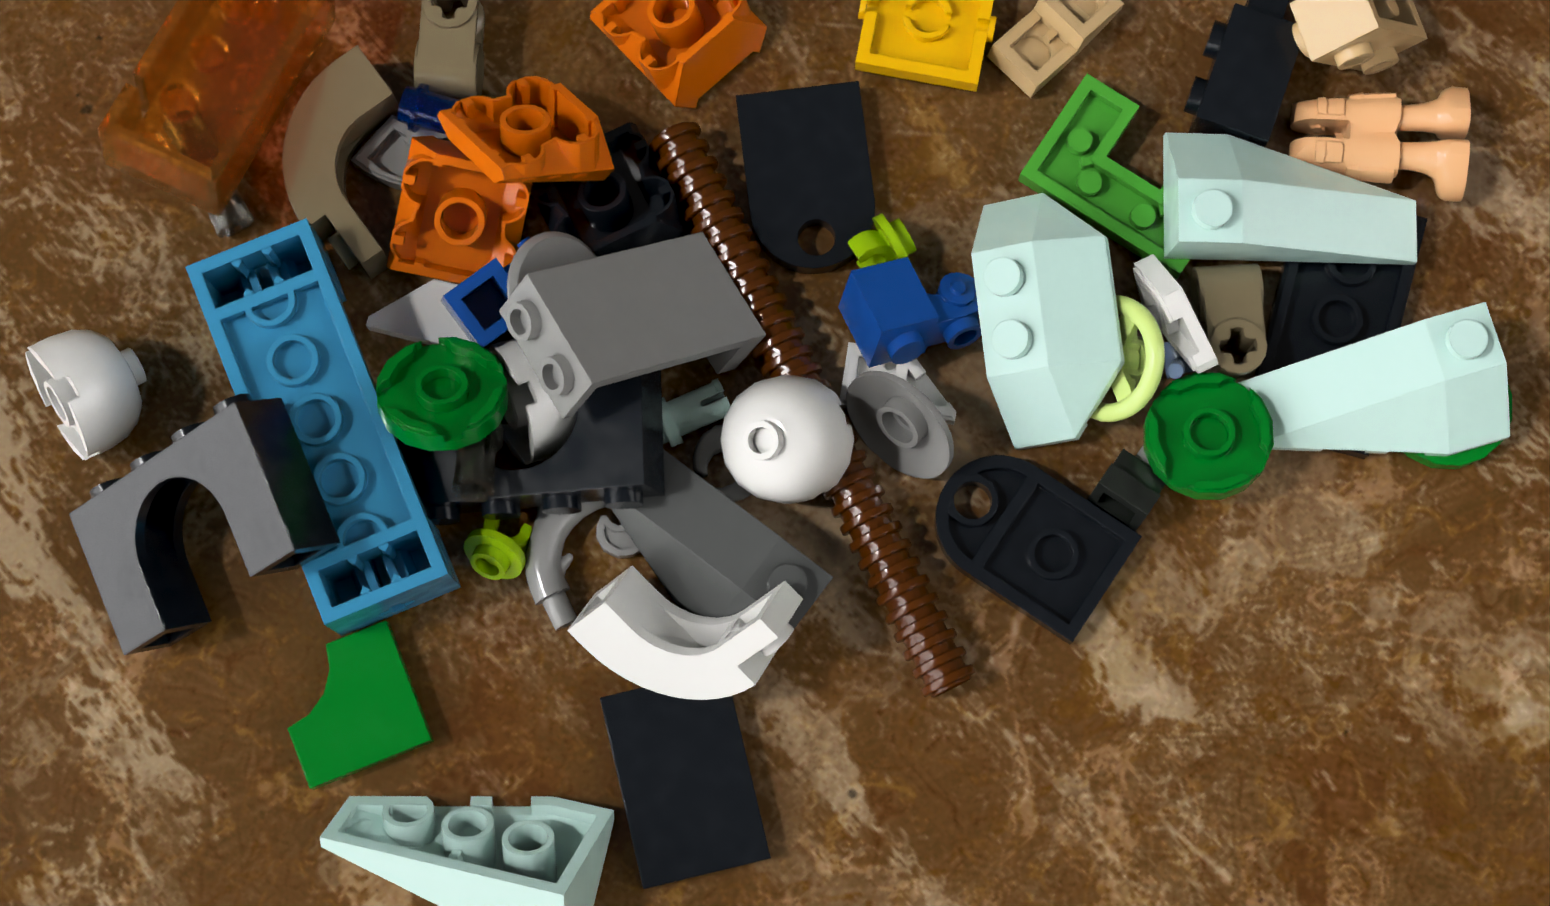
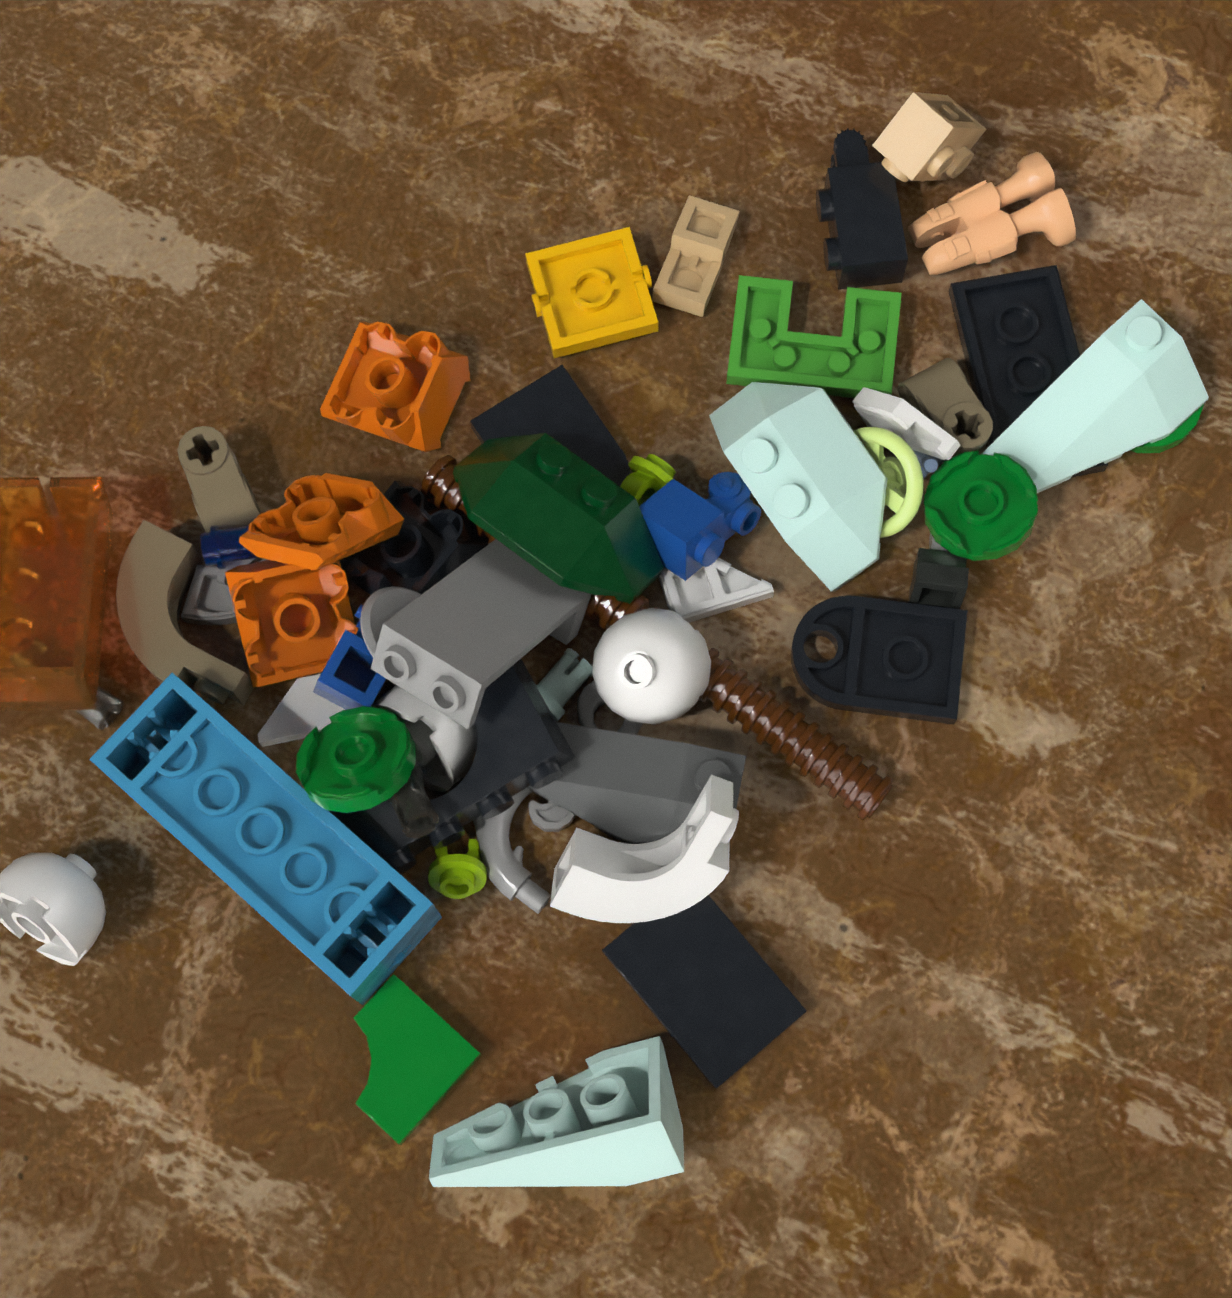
camera: 25 degrees left, 5 degrees down
arch [69,393,340,655] -> none
light grey dish [846,371,954,479] -> none
light aqua wedge [1163,132,1417,265] -> none
none -> dark green wedge [453,433,664,604]

